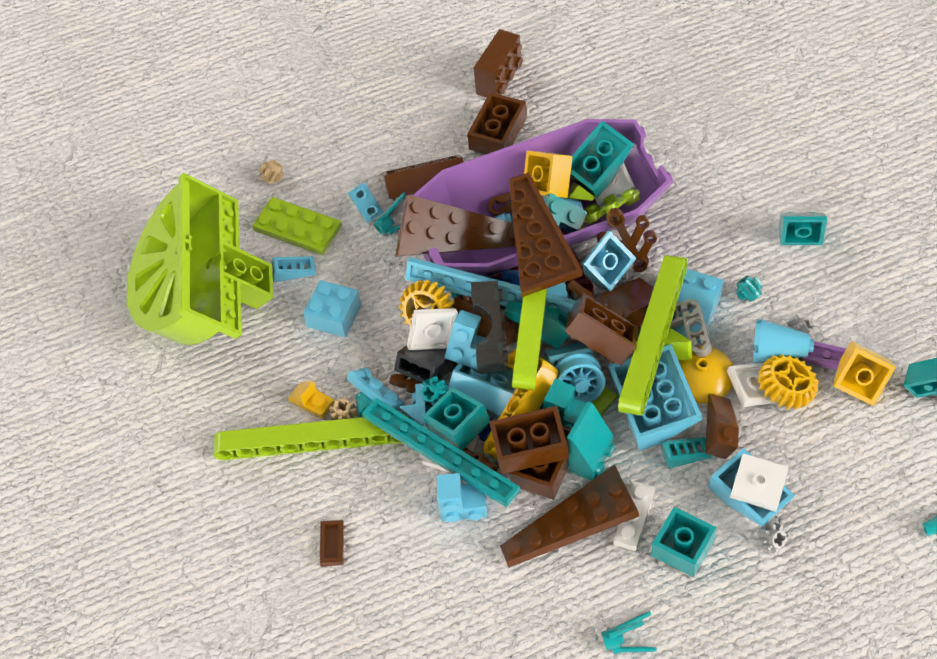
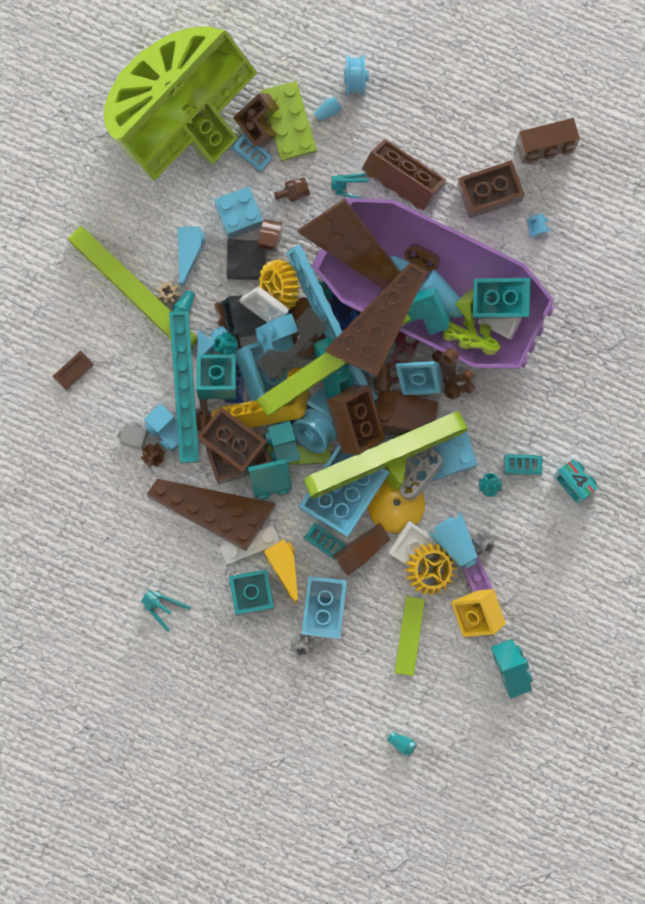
camera: 40 degrees right, 25 degrees up
tan gear [259,159,285,184] -> none
yellow slope [287,381,335,420] -> none
medium azure plate [347,367,405,411] -> none
medium azure hips [348,182,384,223] -> none
yellow brick [524,150,572,198] -> none
white plate [730,454,789,512] -> none
none -> light grey brick [118,422,149,451]
none -> reddish brown gear [141,443,166,468]
none -> medium azure slope [178,226,205,287]
none -> black brick [226,239,265,280]
none -> reddish brown brick [233,93,279,147]
none -> reddish brown brick [258,219,283,252]
none -> yellow slope [264,539,298,604]
none -> reddish brown piece [274,177,310,202]
none -> medium azure cone [314,96,342,122]
none -> medium azure wheel [344,55,369,96]
none -> lime tile [394,596,425,676]
none -> teal slope [504,454,542,475]
none -> medium azure tile [527,214,551,237]

